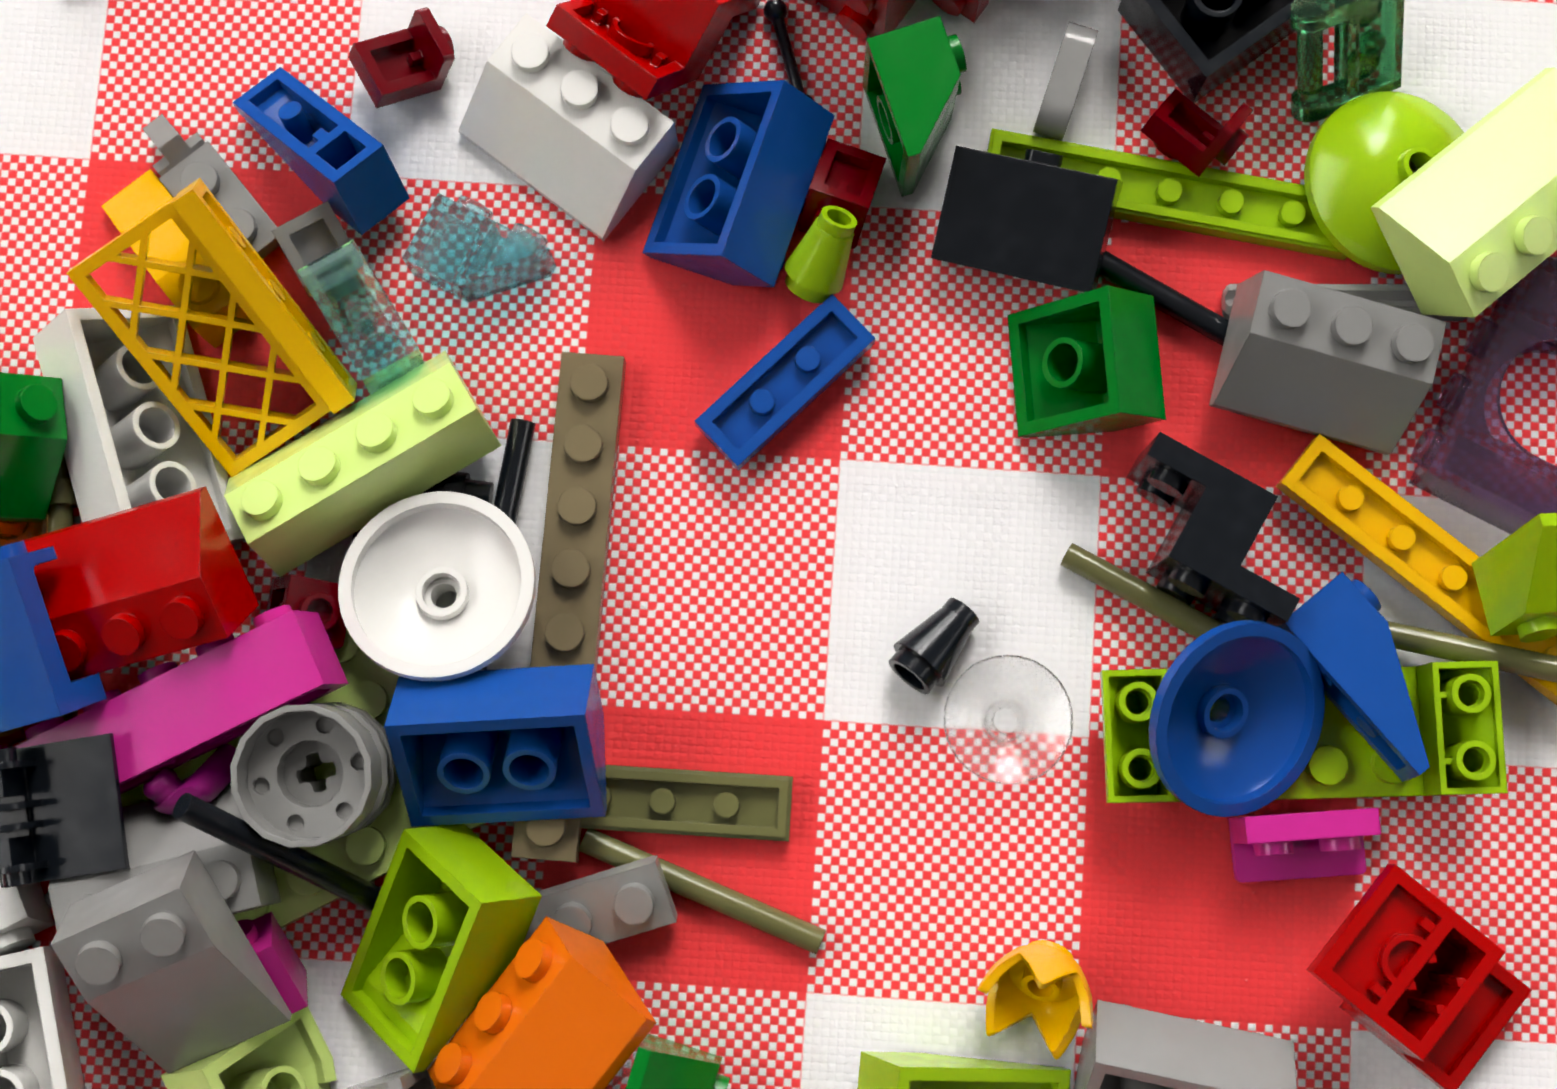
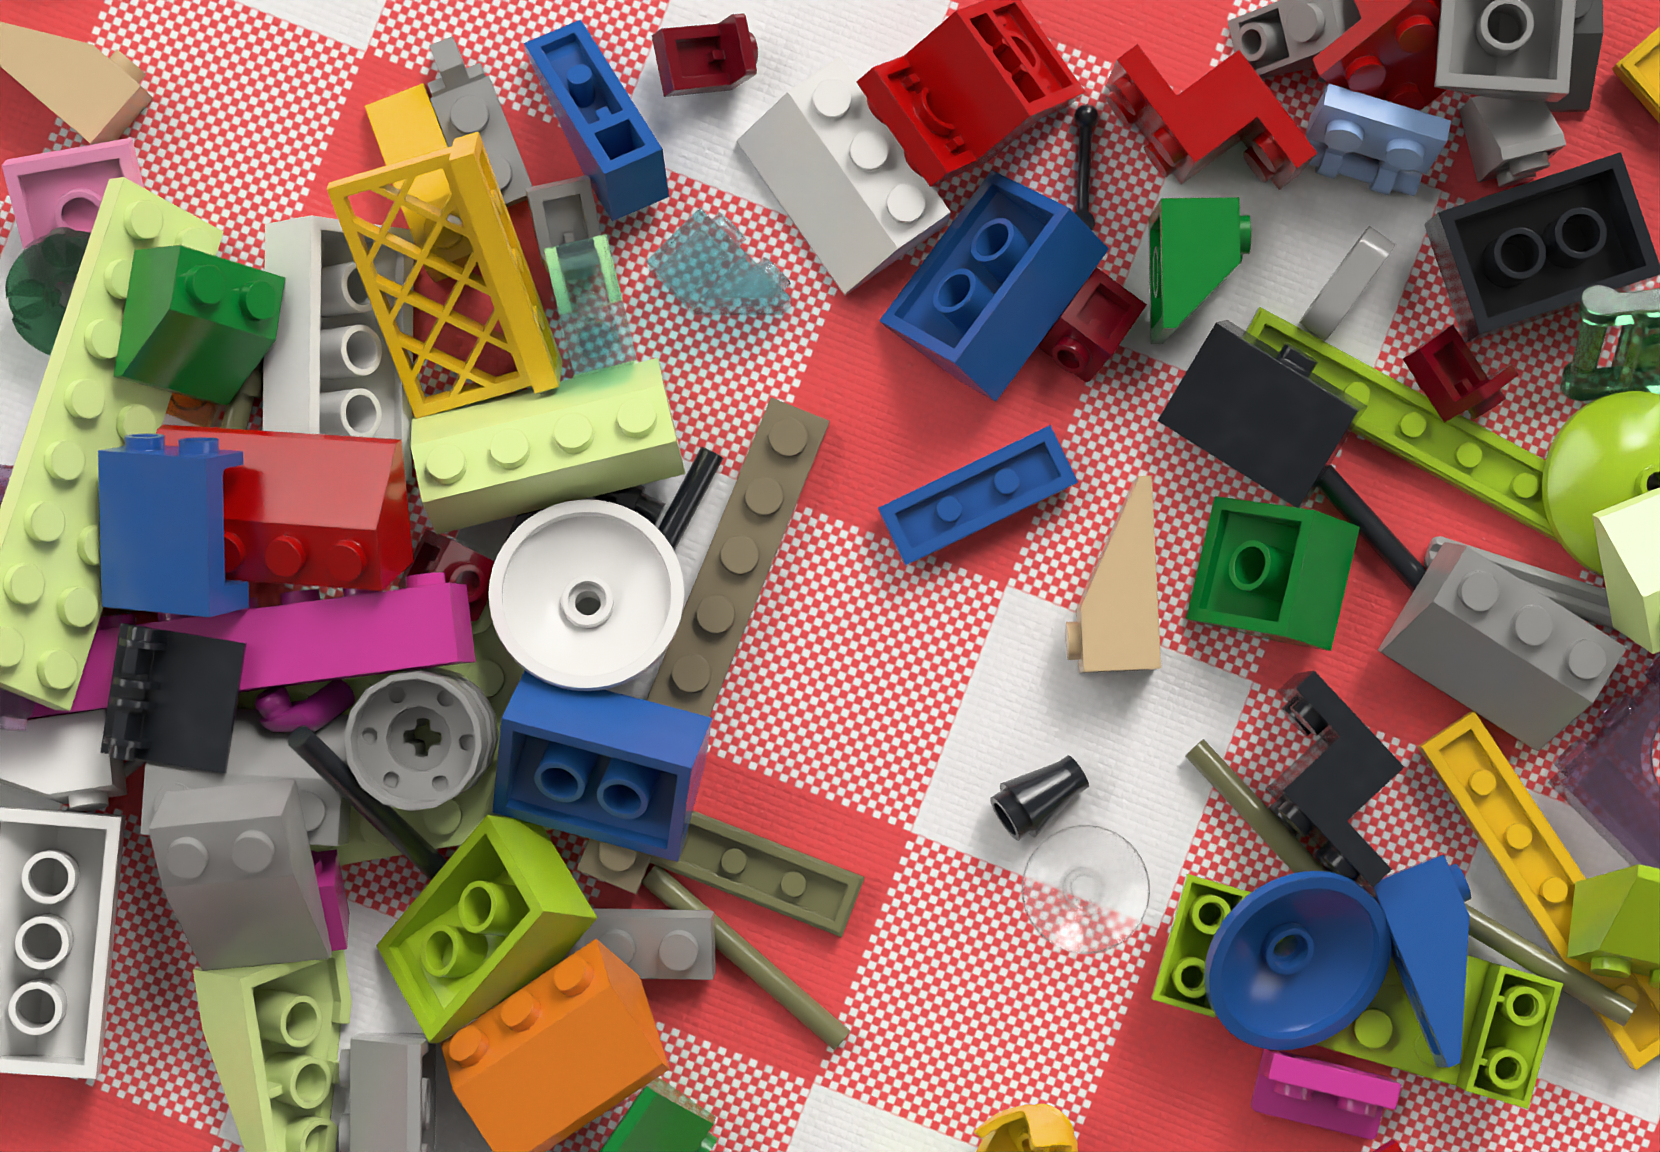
camera: 10 degrees right, 5 degrees up
lime cone [785,205,857,303] -> none
none -> tan slope [1065,476,1161,673]

